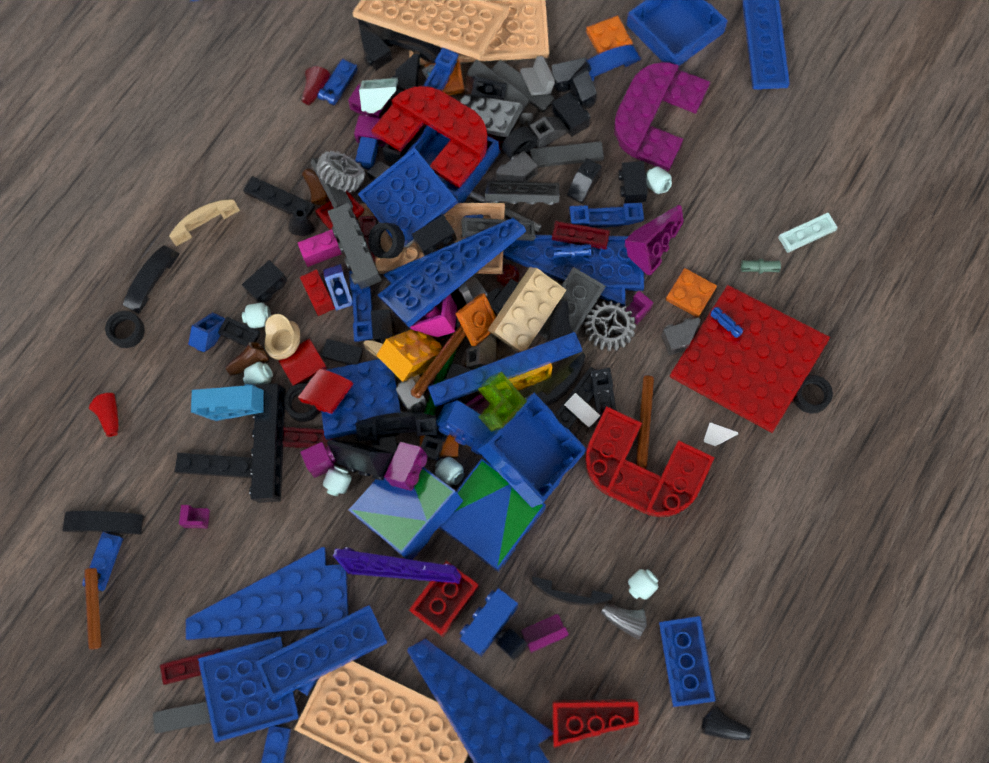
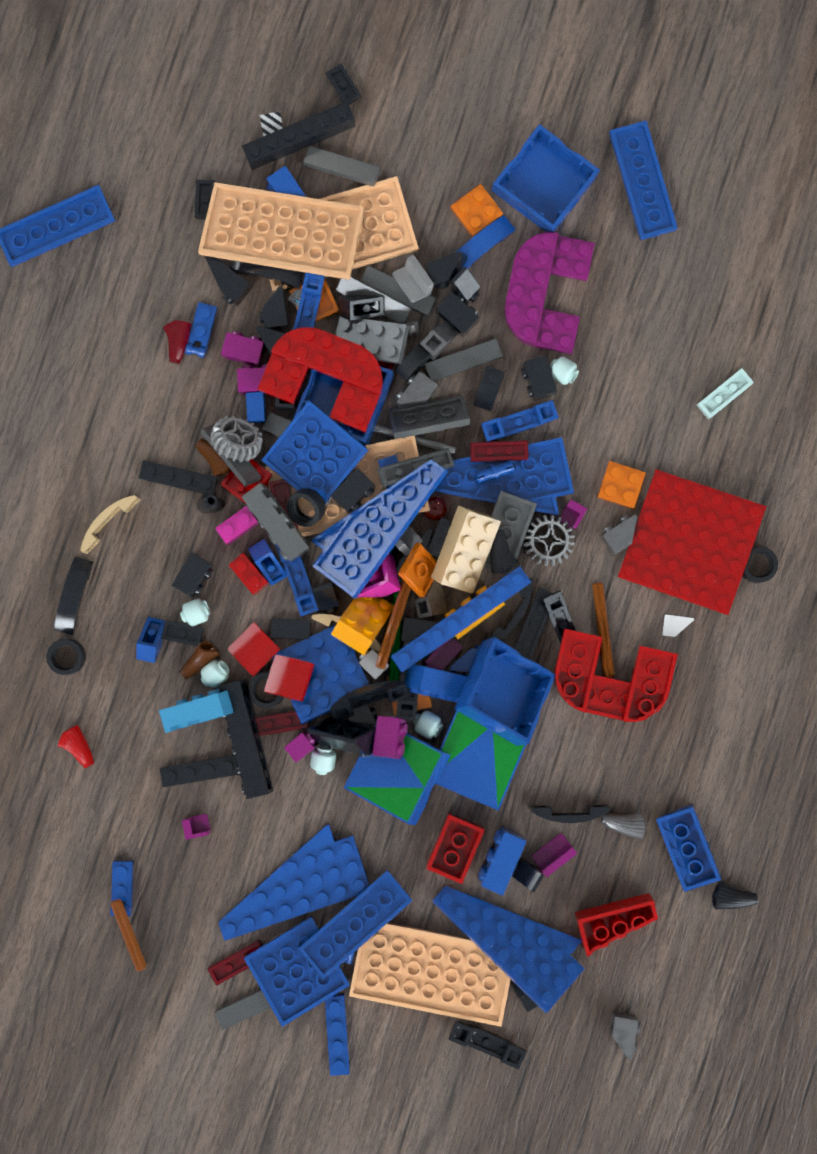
camera: 20 degrees left, 15 degrees up
black slope [62,511,144,535] -> none
tan piece [264,314,300,360] -> none
dark purple wing [333,547,461,583] -> none
light aqua slope [359,78,398,113] -> none
clear neon green brick [478,371,527,432] -> none
white sticker [564,393,600,427] -> none
magenta wedge [625,205,684,275] -> none
light aqua head [628,569,659,600] -> none
blue axle [711,307,743,338] -> none
sand green pin [741,259,781,274] -> none

